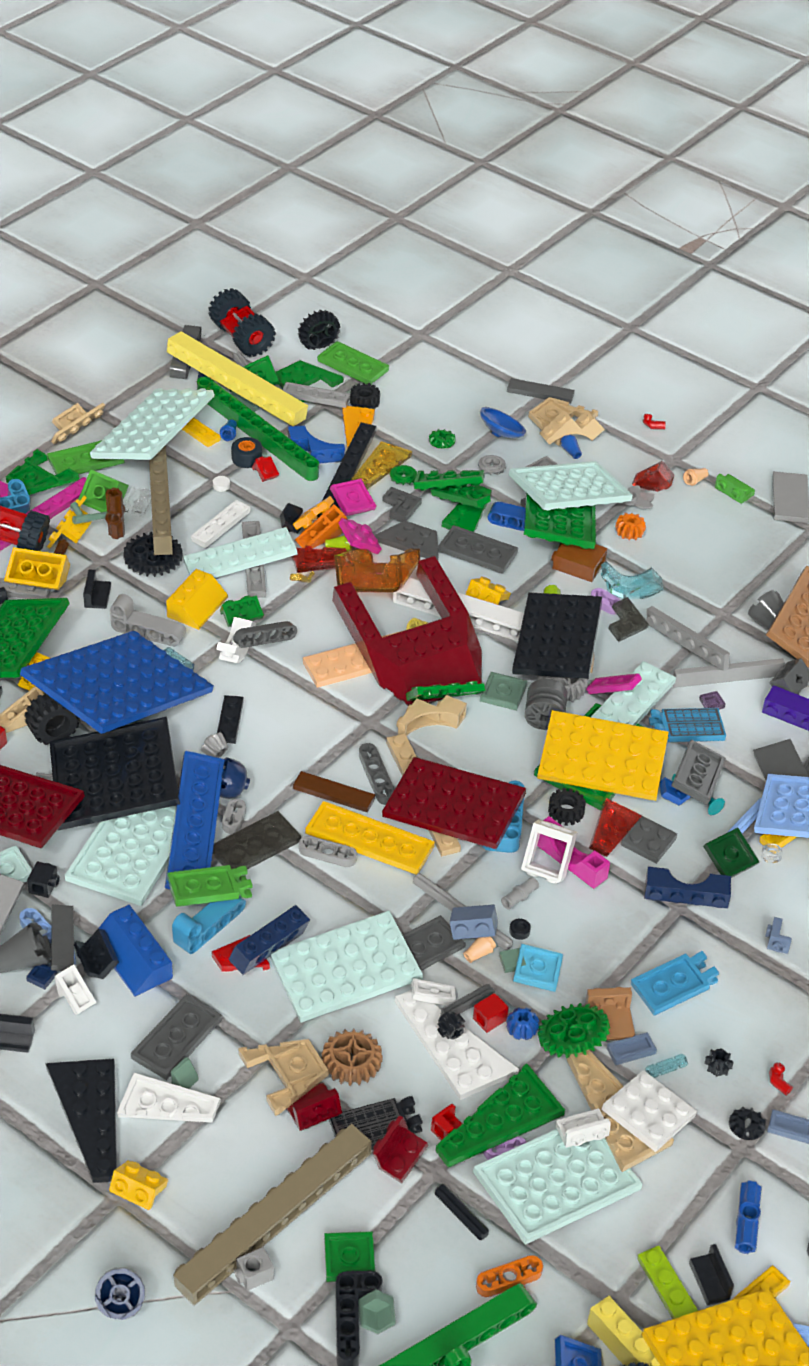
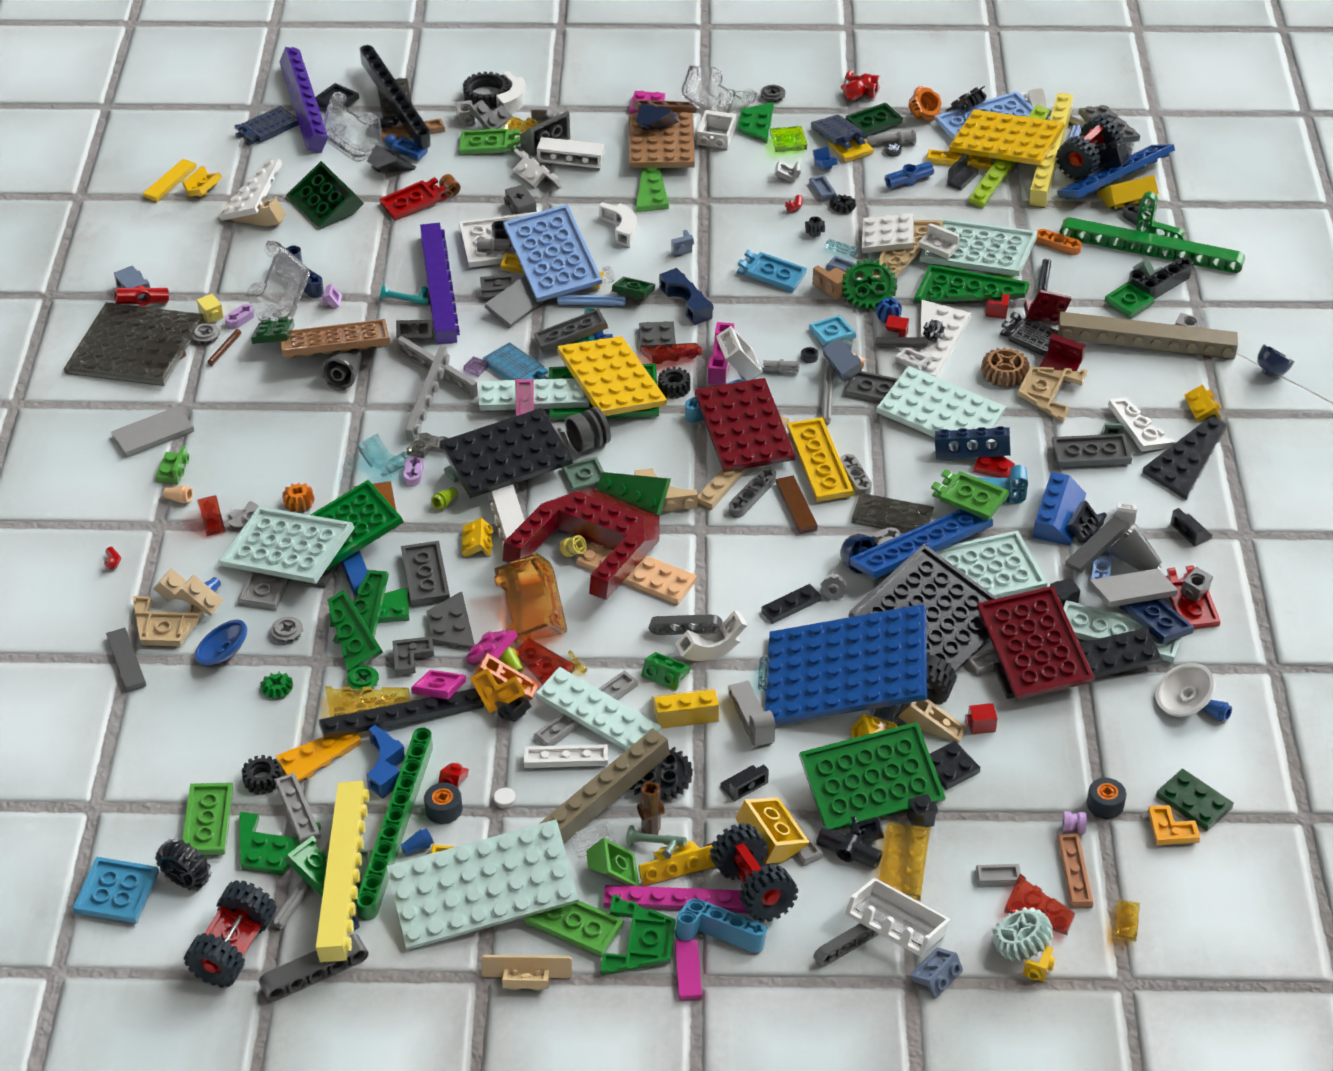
camera: 125 degrees left, 0 degrees up
none -> dark azure plate [73,857,159,924]

